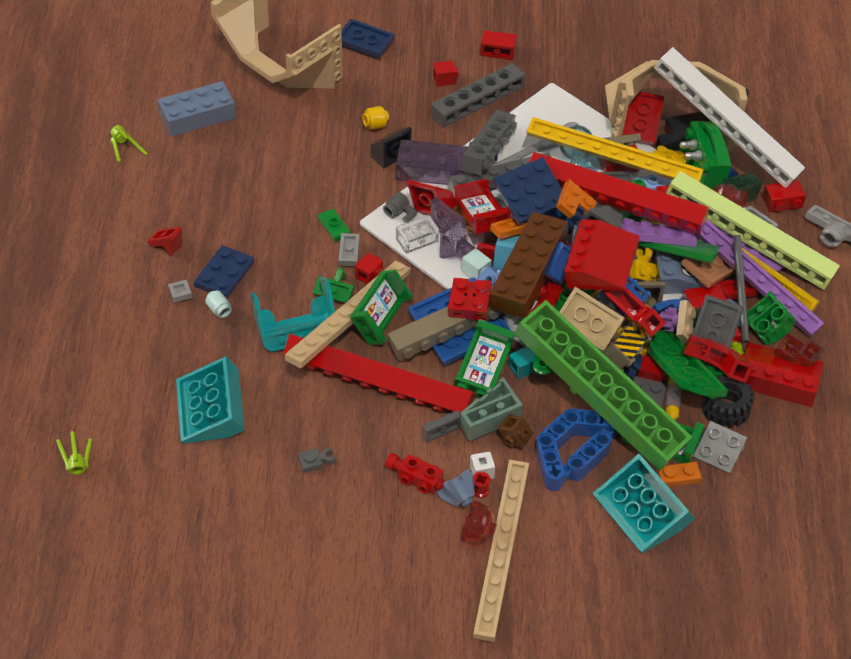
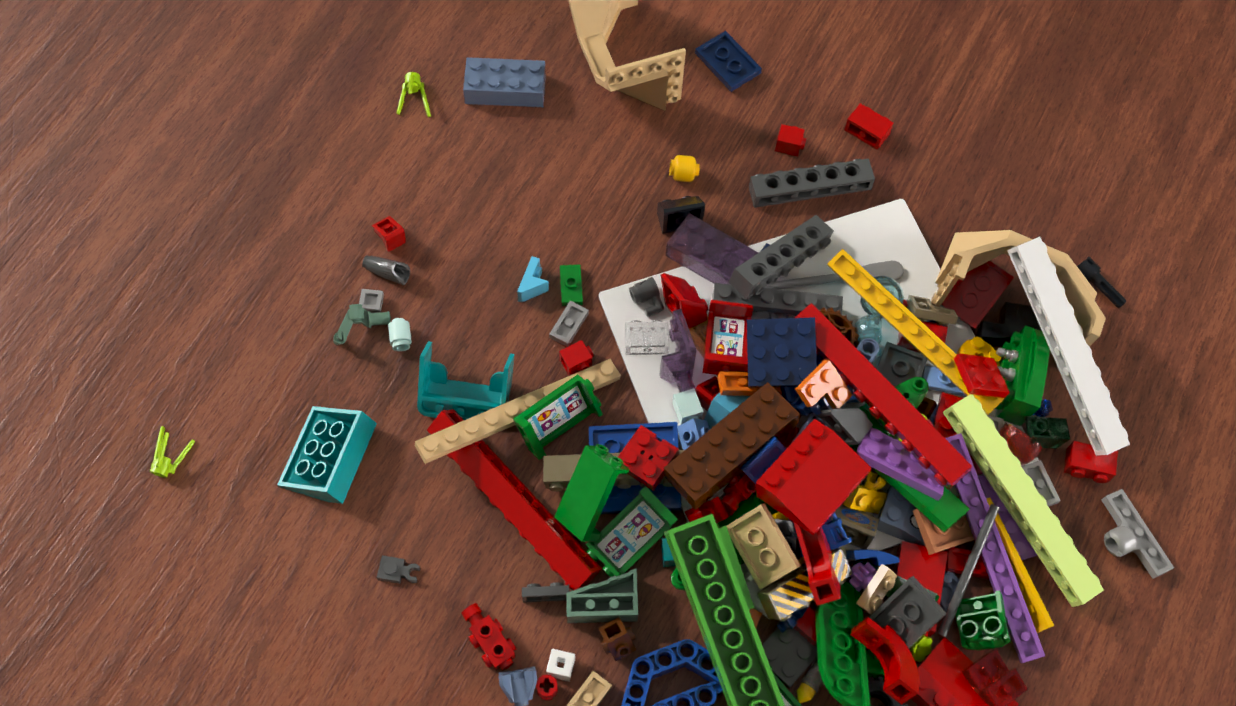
camera: 25 degrees right, 15 degrees up
dark blue plate [194,245,255,299] -> none
green plate [313,267,355,304] -> none
none -> sand green pin [333,304,390,345]
none -> dark grey piece [362,255,411,285]
none -> medium azure slope [517,256,549,302]
none -> green panel [554,444,629,542]
none -> red plate [954,353,1010,398]

